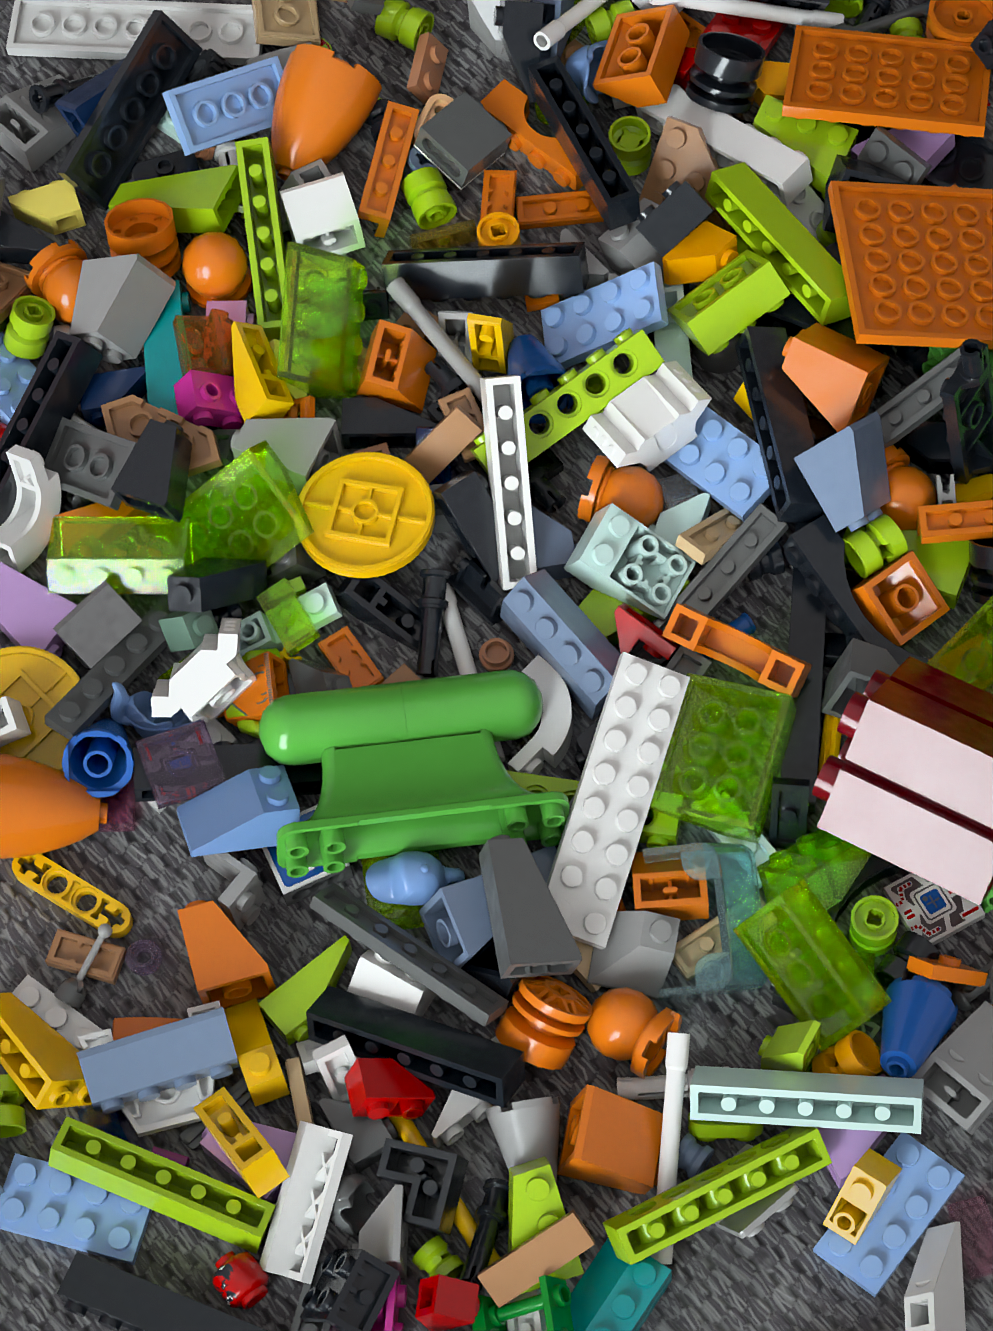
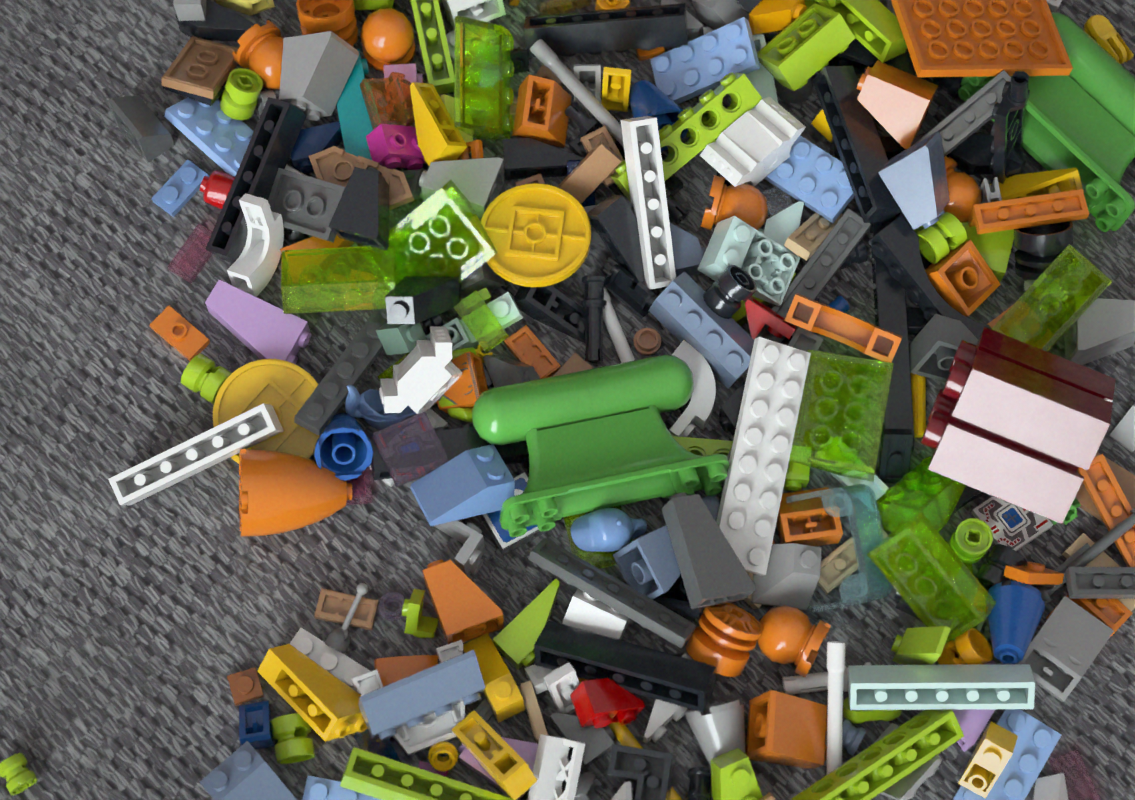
camera: 15 degrees left, 5 degrees up
yellow beam [12,854,133,938] -> none
flat silver slope [53,580,142,669] -> none
none -> lime bracket [402,589,438,638]
none -> yellow plate [428,741,458,771]
none -> black wheel [703,265,757,319]

